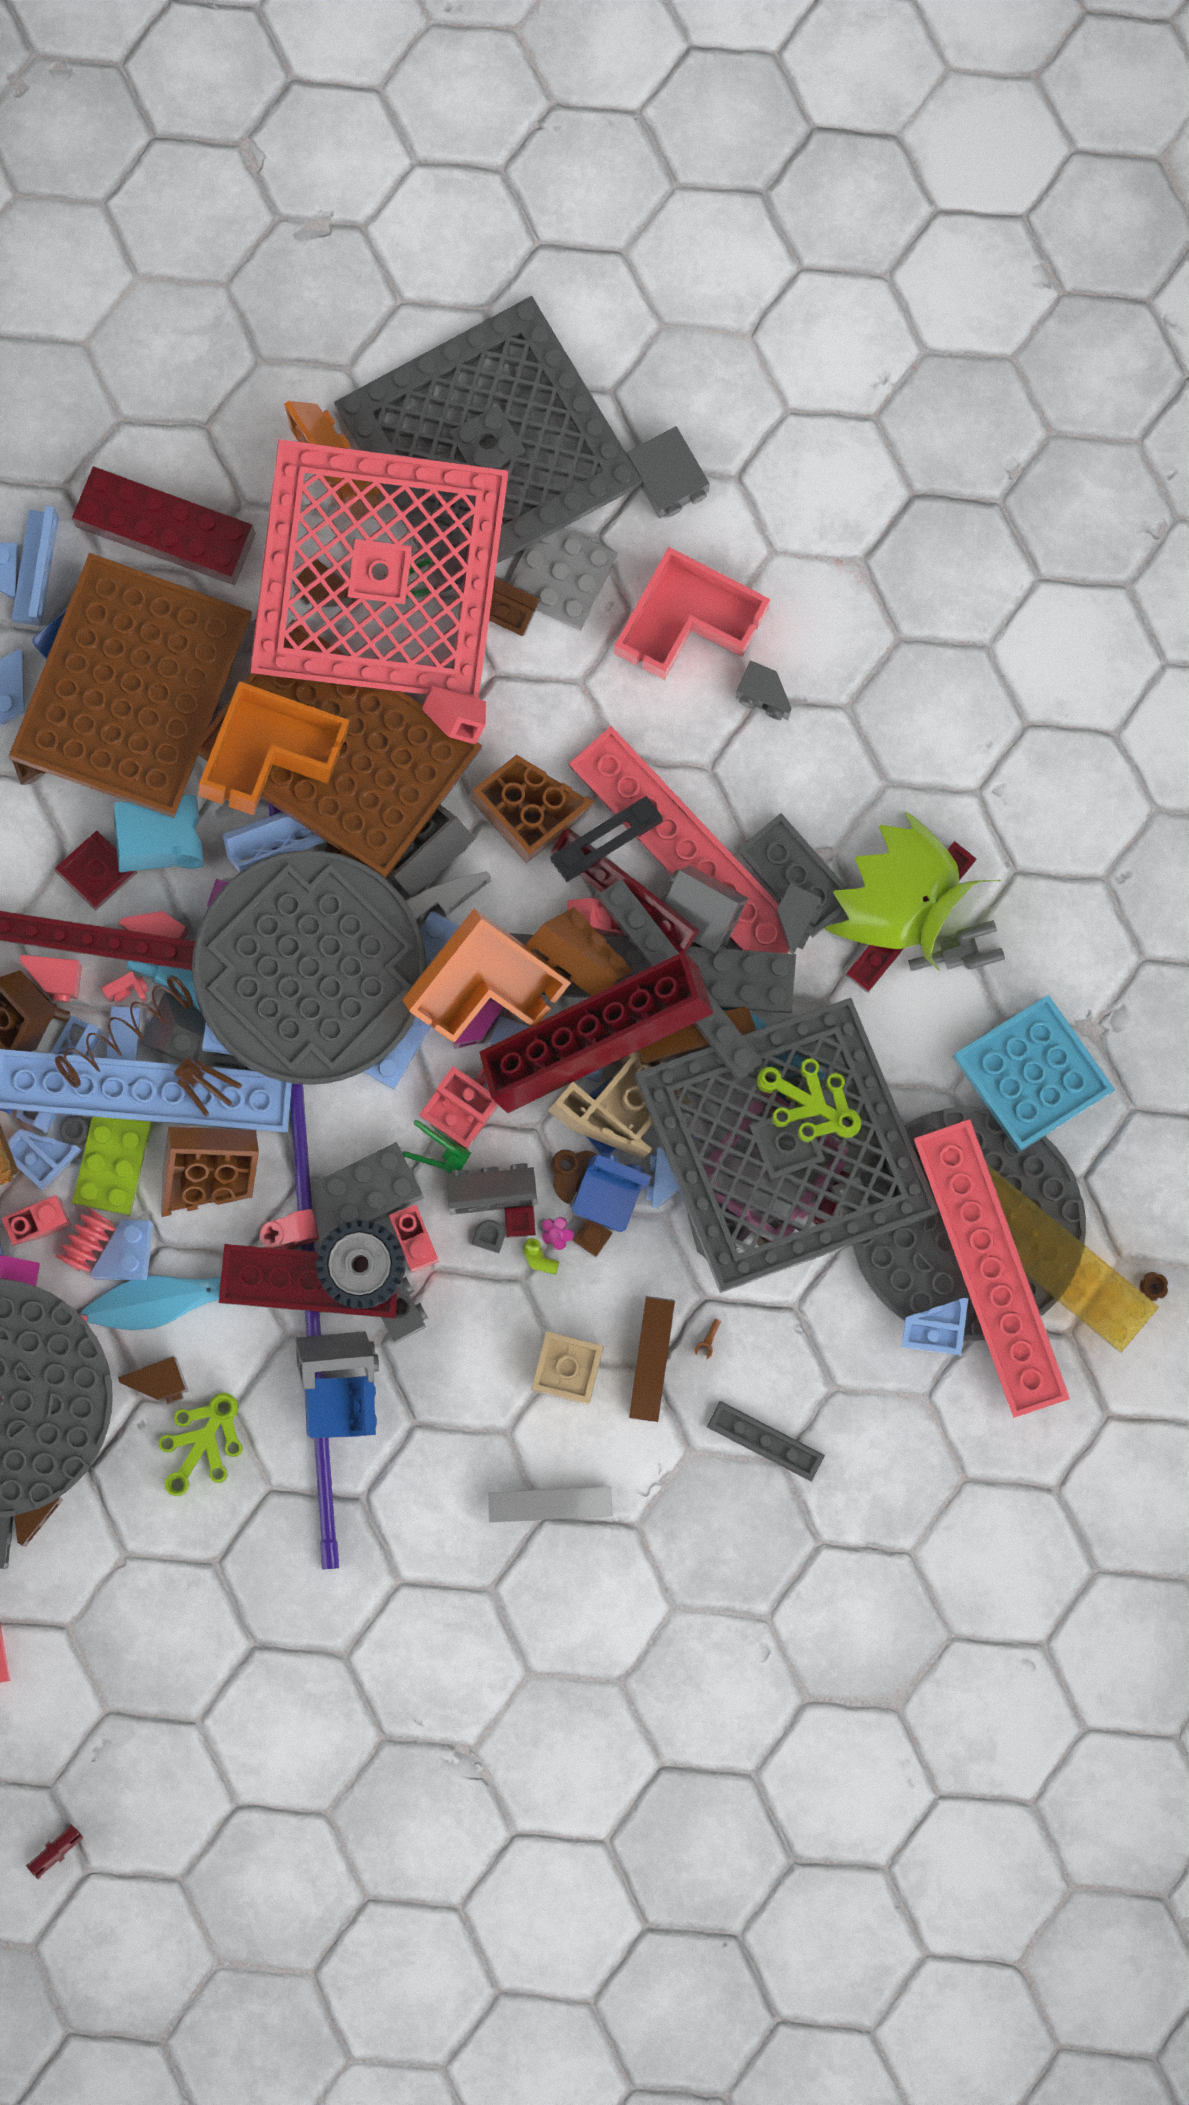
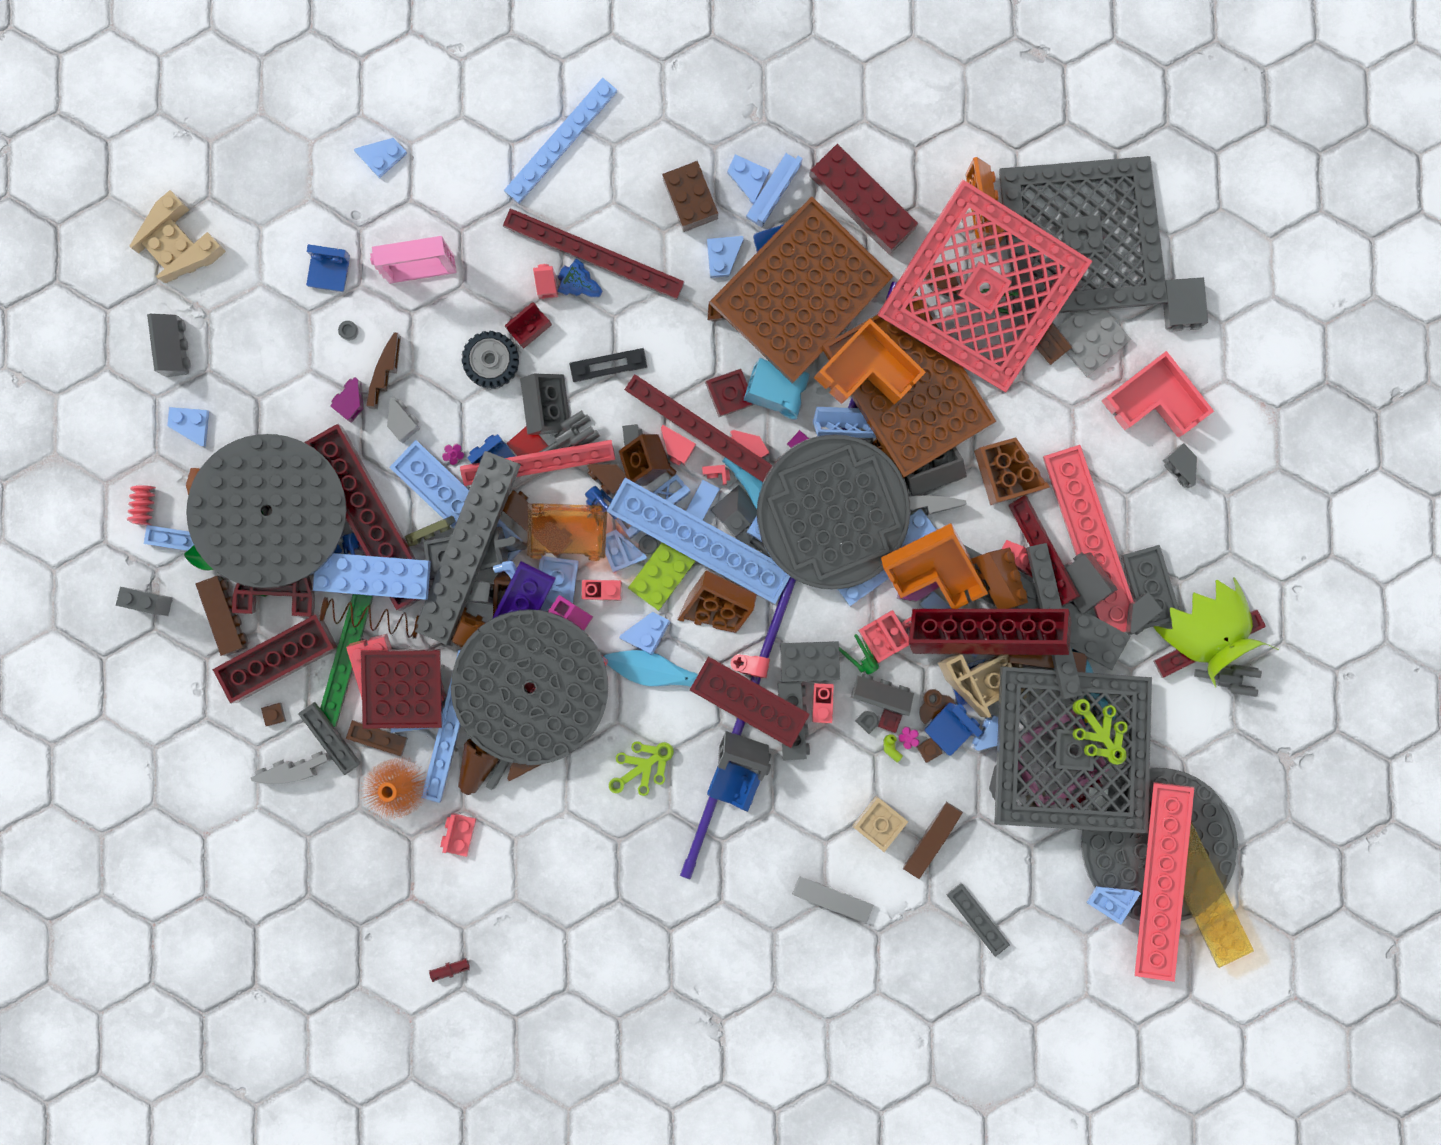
camera: 25 degrees right, 5 degrees up
reddish brown piece [55,975,193,1088] -> none
coral piece [55,1206,116,1271] -> none
reddish brown slope [118,1356,189,1404] -> none
reddish brown plant [174,1056,242,1116] -> none
wheel [316,1220,406,1309] -> none
coral slope [422,686,486,745] -> none
black container [550,796,663,882] -> none
dark orange hand [695,1319,721,1359] -> none
medium azure plate [952,995,1115,1153] -> none
reddish brown plate [1139,1272,1168,1301] -> none

